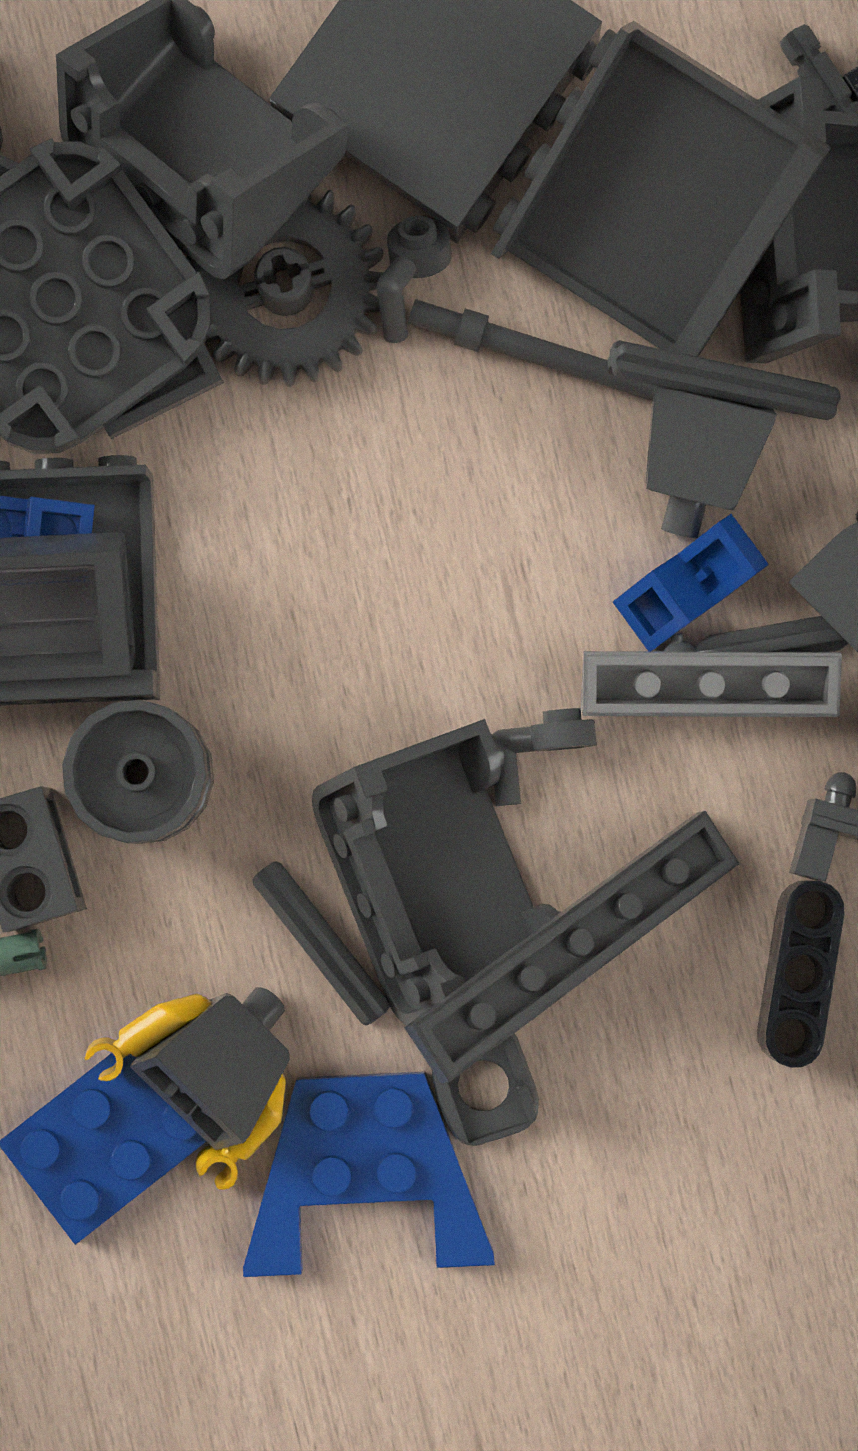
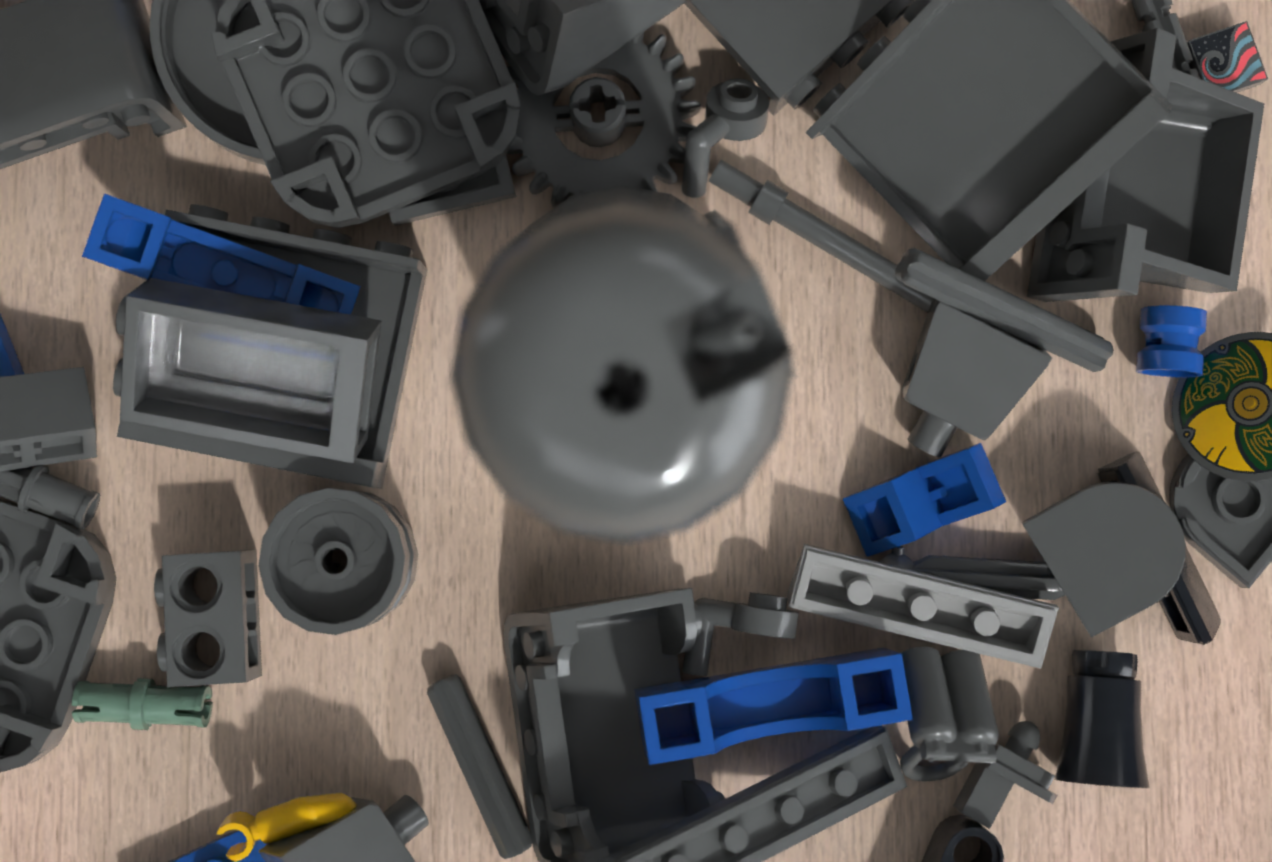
camera: 10 degrees right, 0 degrees up
none -> dark grey piece [450,185,796,543]
none -> blue arch [634,647,913,765]
none -> dark grey piece [900,647,999,782]

